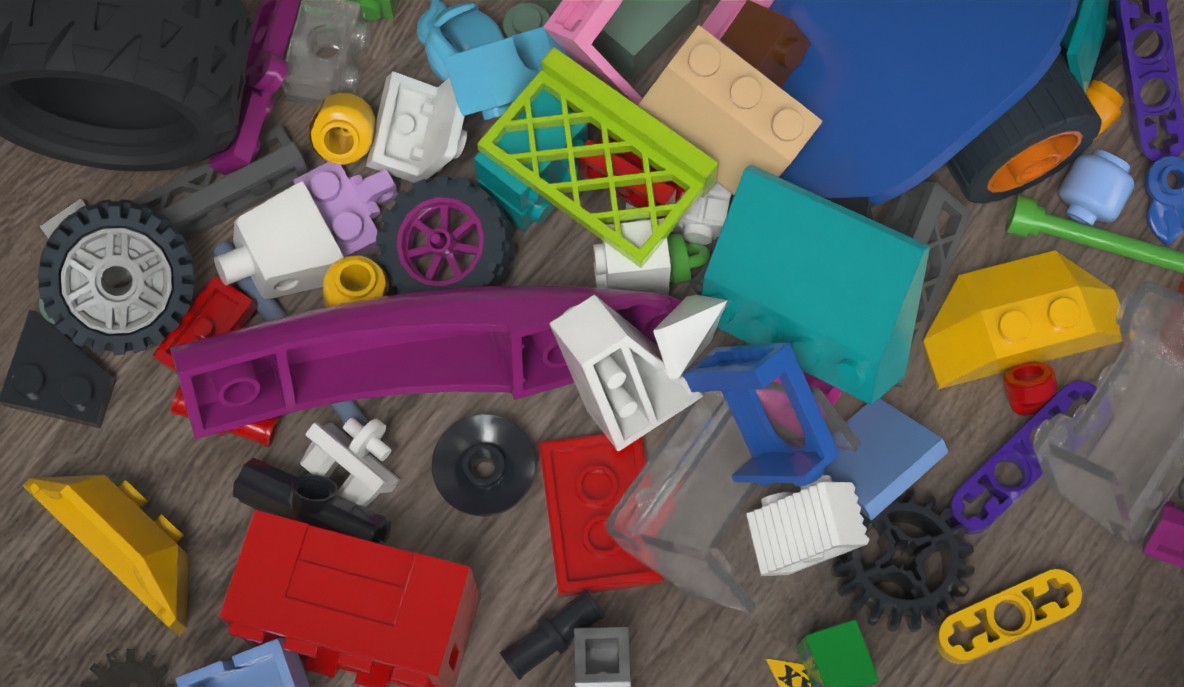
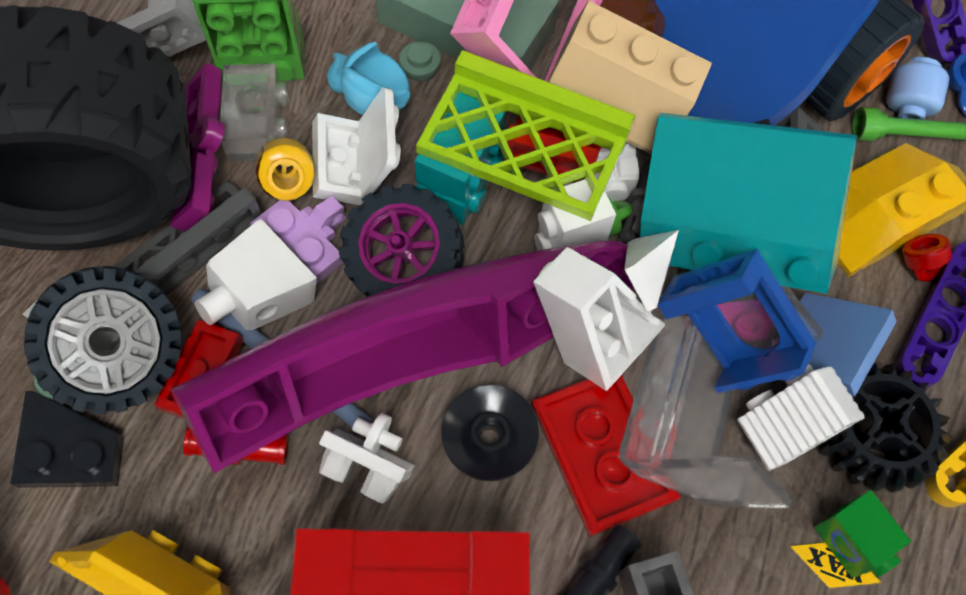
camera: 20 degrees left, 5 degrees down
black piece [233,458,391,545] -> none
yellow head [323,255,389,307] -> none
medium azure arch [443,26,577,120] -> none

